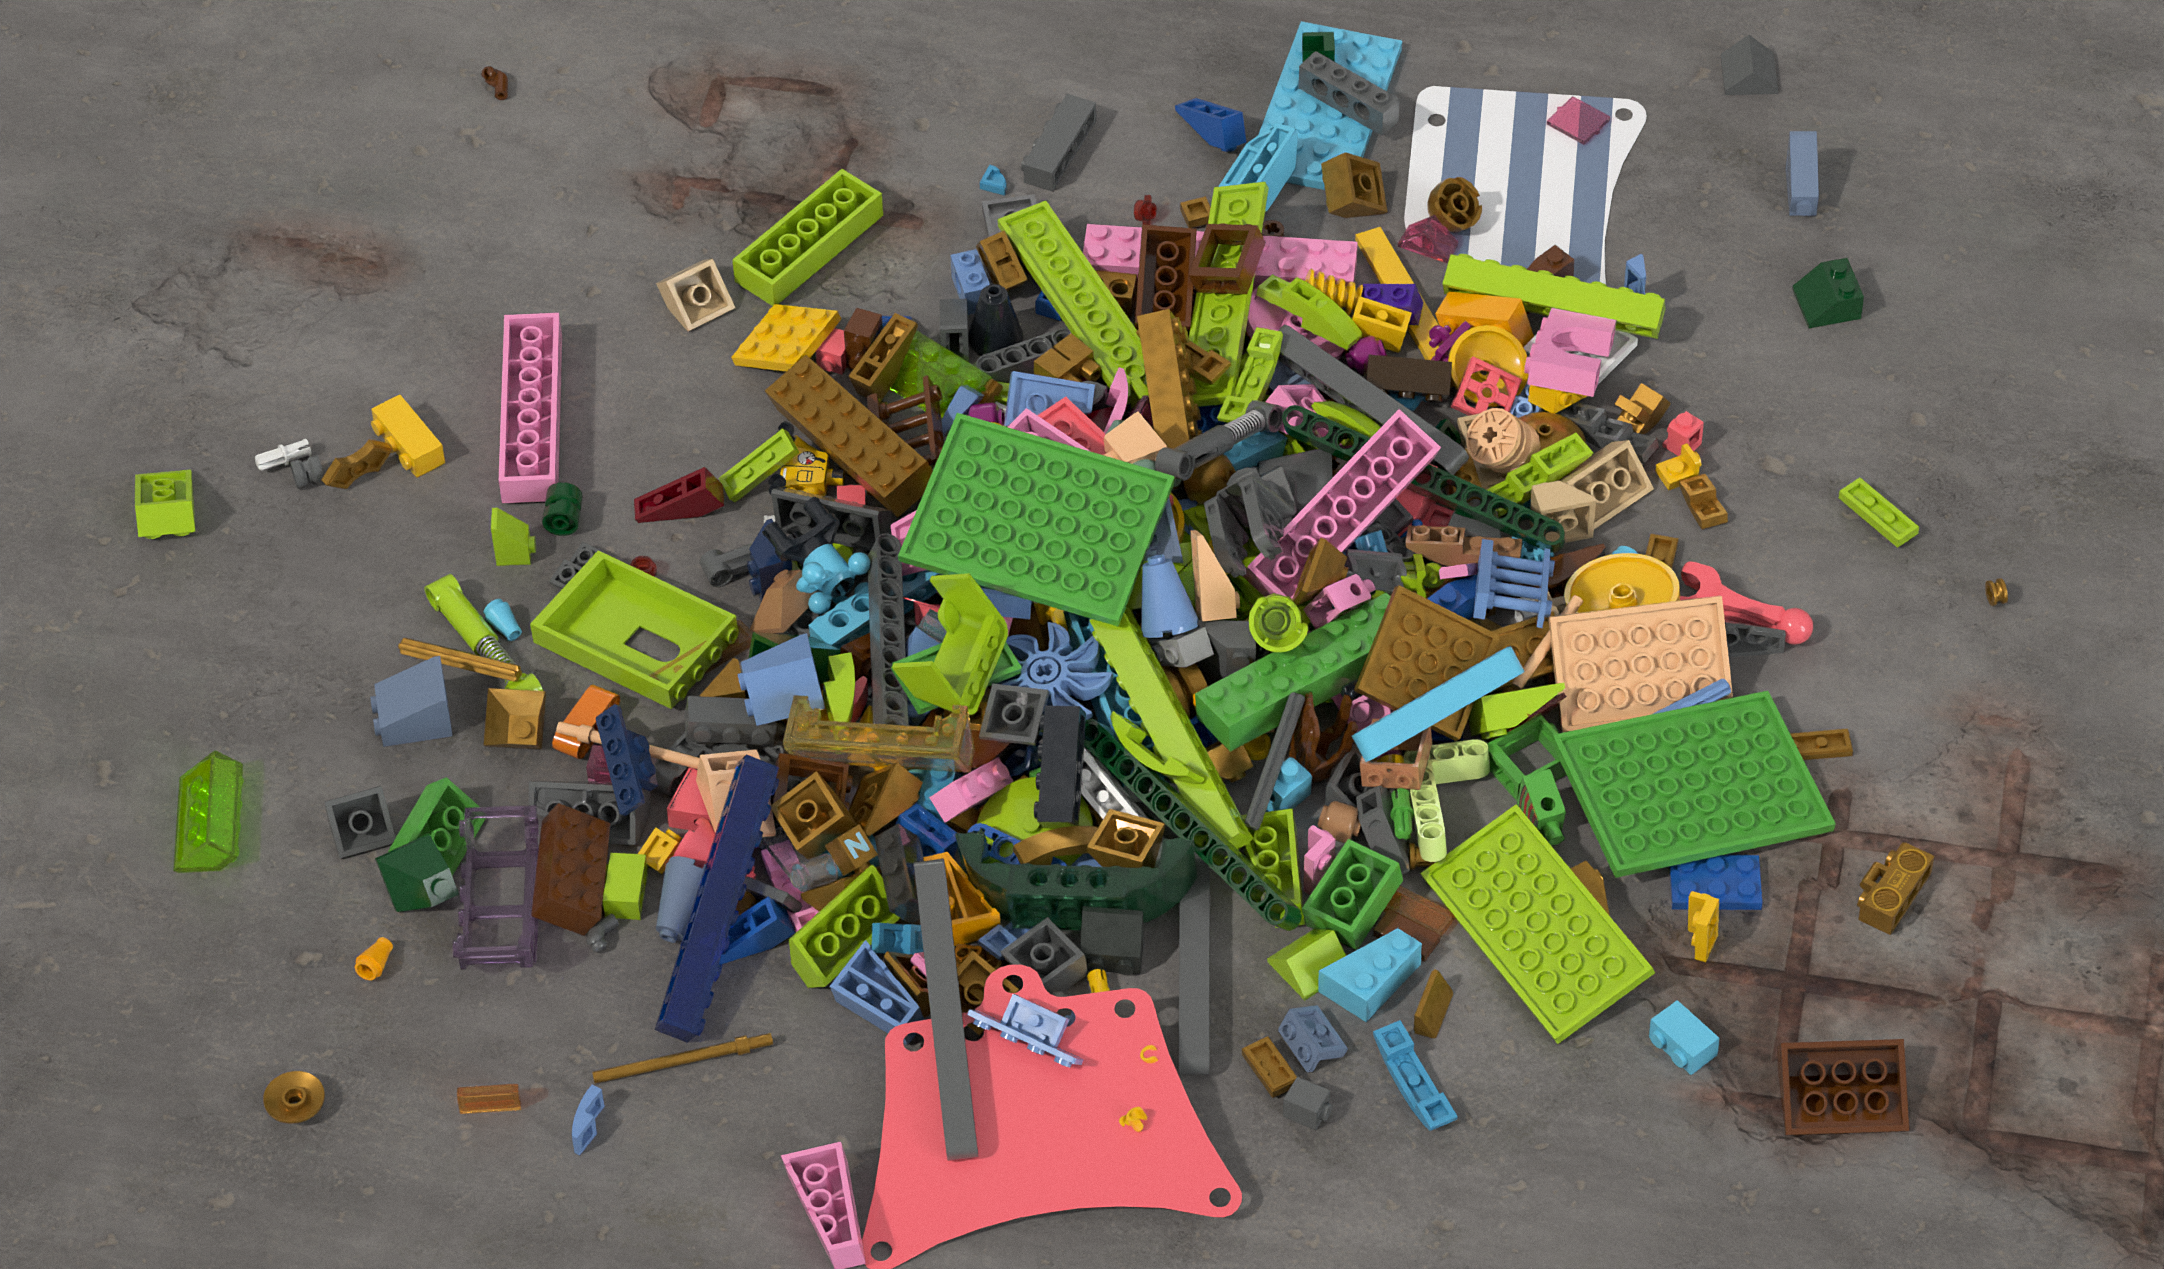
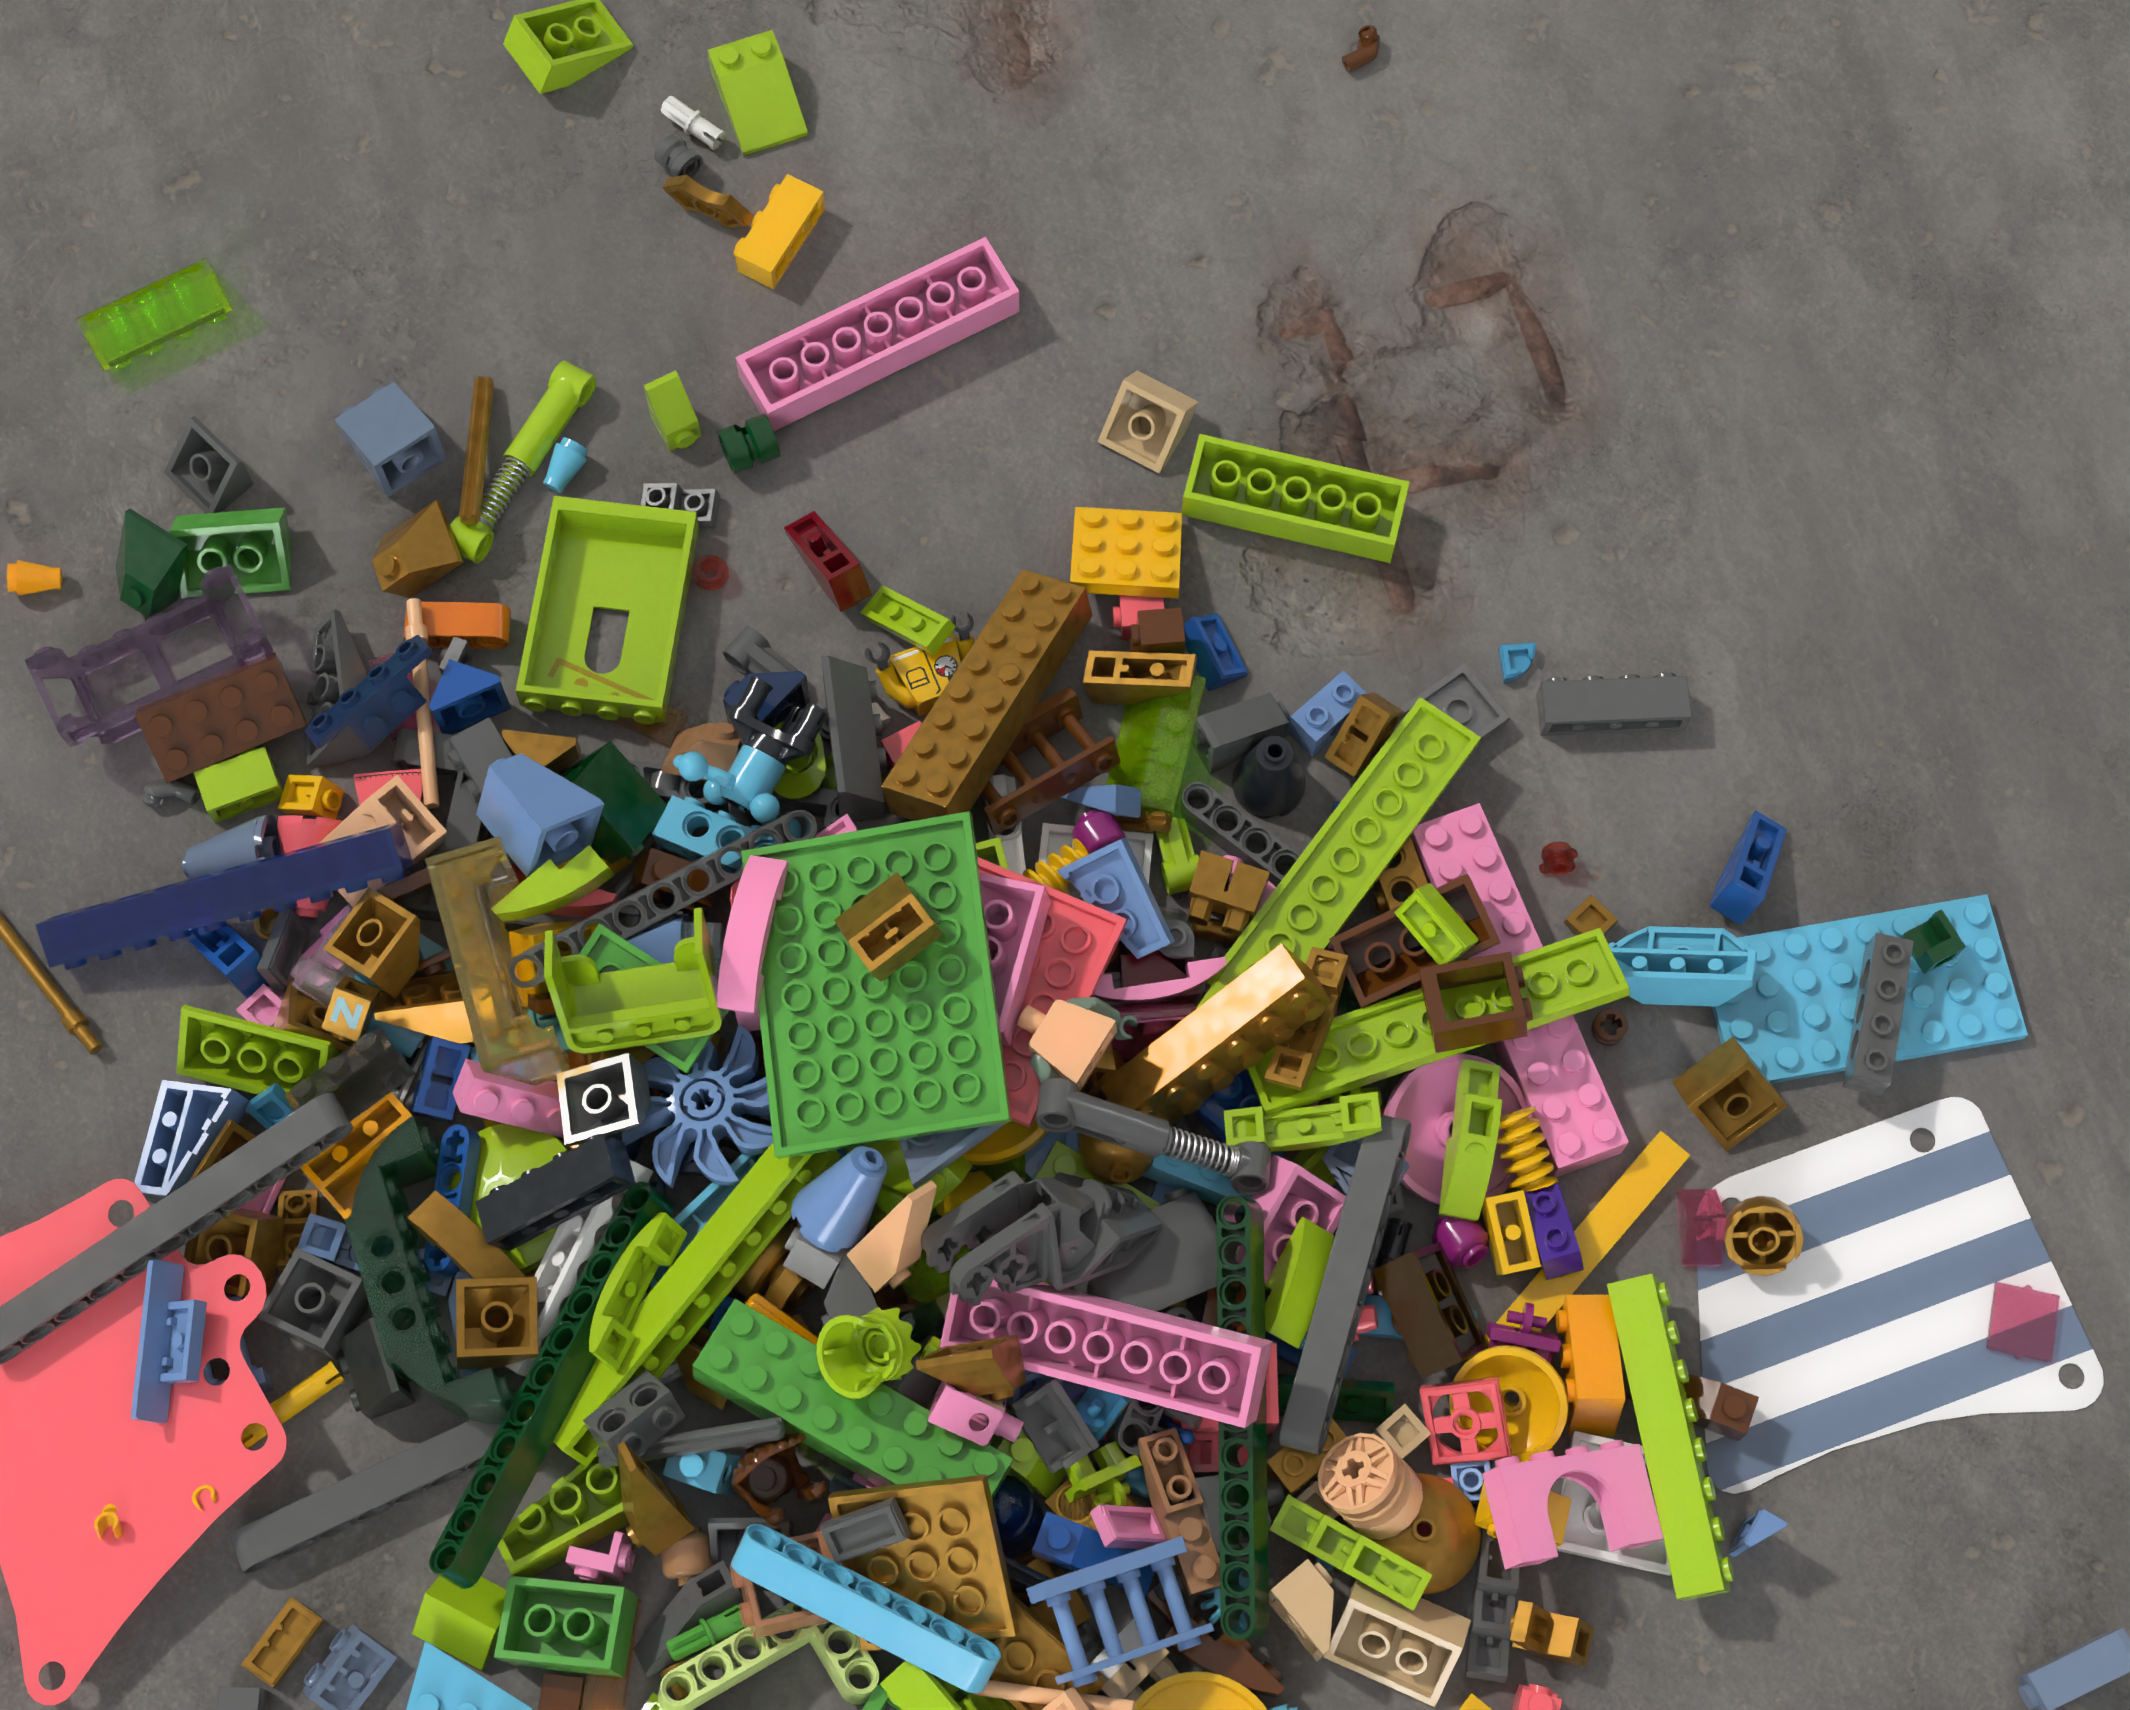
camera: 60 degrees right, 20 degrees up
none -> blue slope [429,659,512,735]
none -> dark grey brick [583,1370,685,1465]
none -> pearl gold slope [617,1441,695,1557]
none -> lime slope [707,30,808,156]
none -> bright pink slope [717,855,789,1015]
none -> dark grey tile [819,1497,911,1564]
none -> pearl gold slope [834,872,944,982]
none -> lime slope [1394,884,1478,965]

